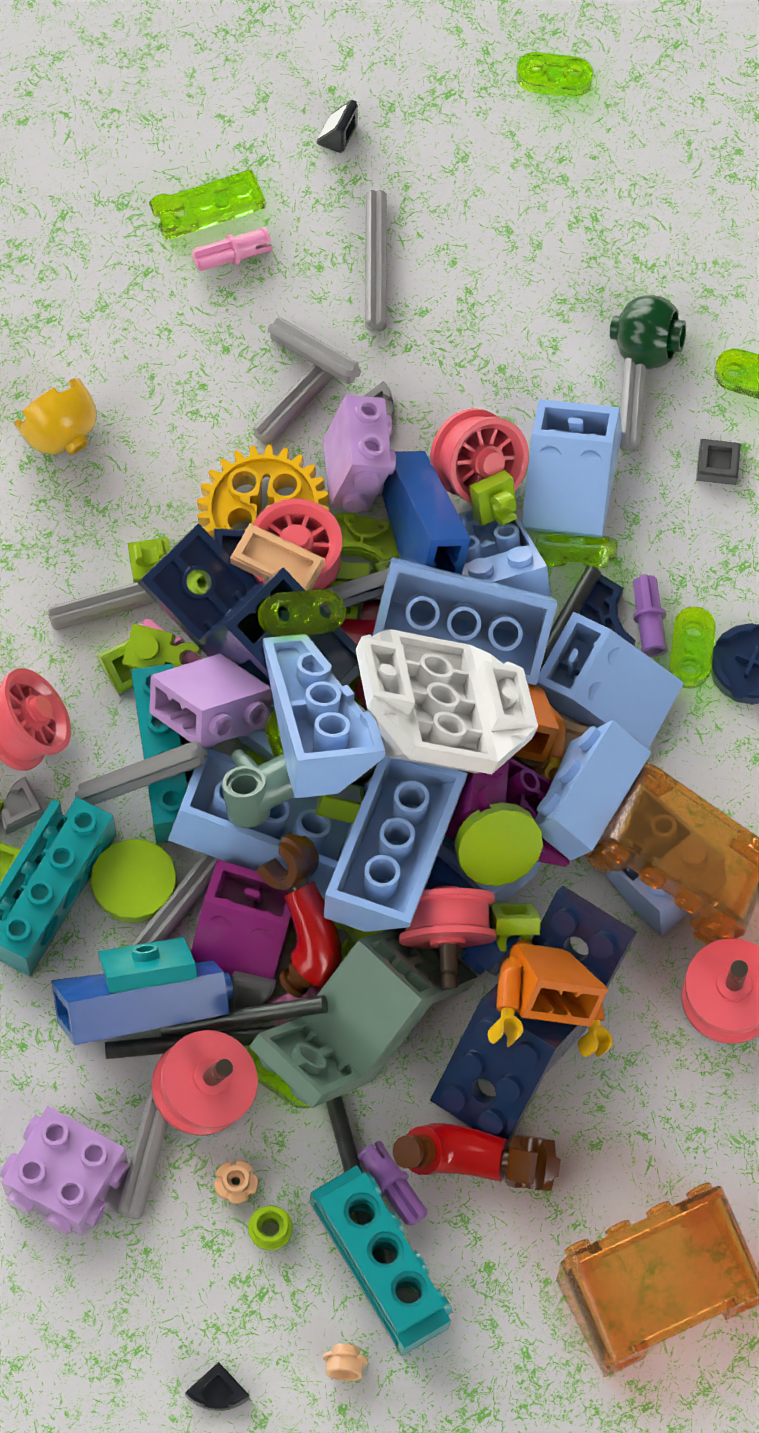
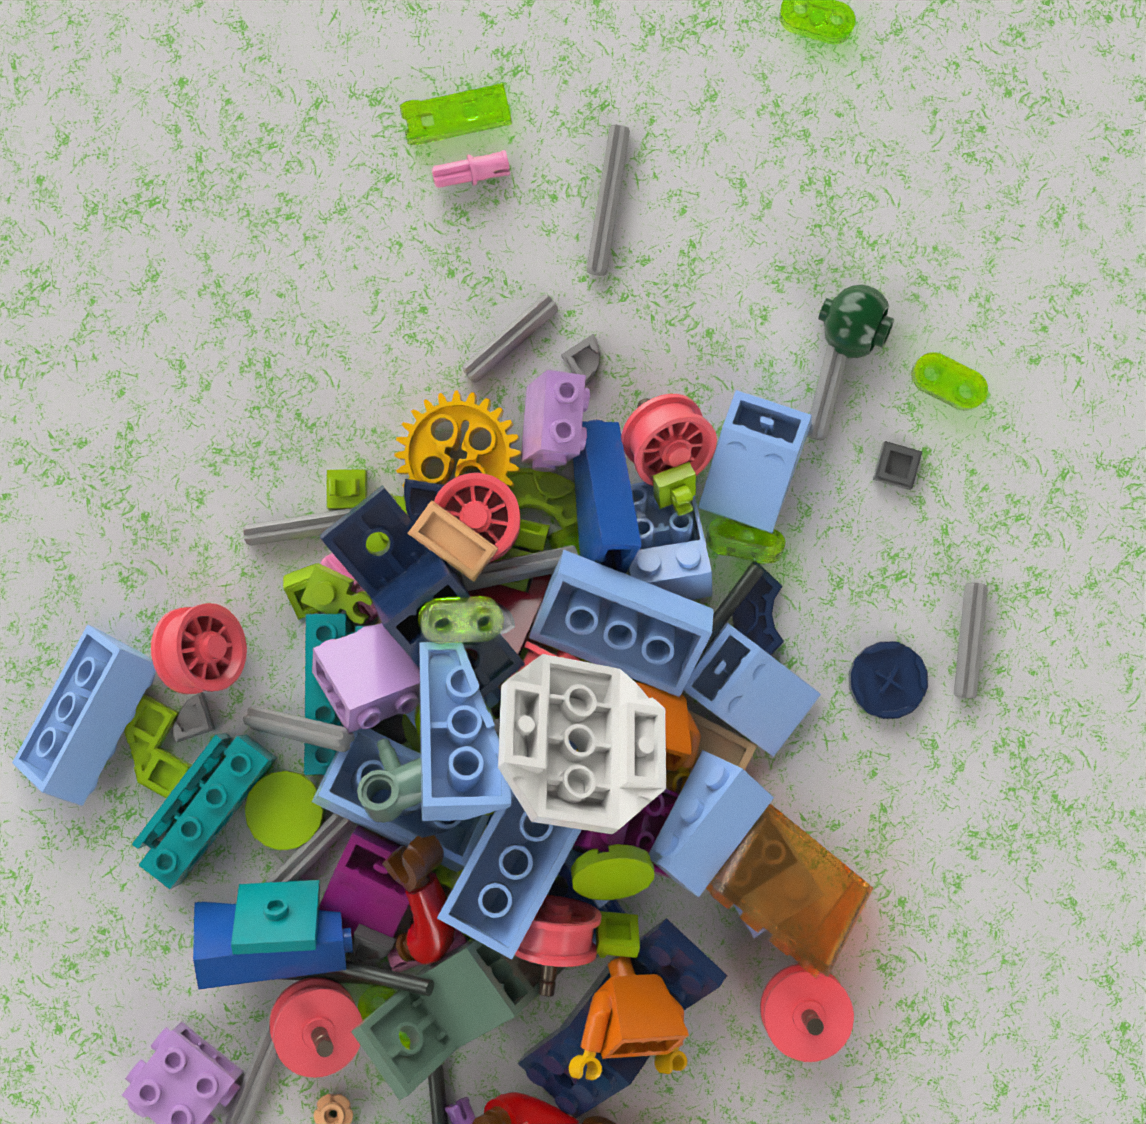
camera: 15 degrees right, 20 degrees up
yellow cylinder [14,378,97,456] -> none
light grey axle [268,318,361,384] -> none
black slope [317,100,358,153] -> none
medium lavender axle [633,574,668,657] -> none
clear neon green plate [669,607,716,689] -> none

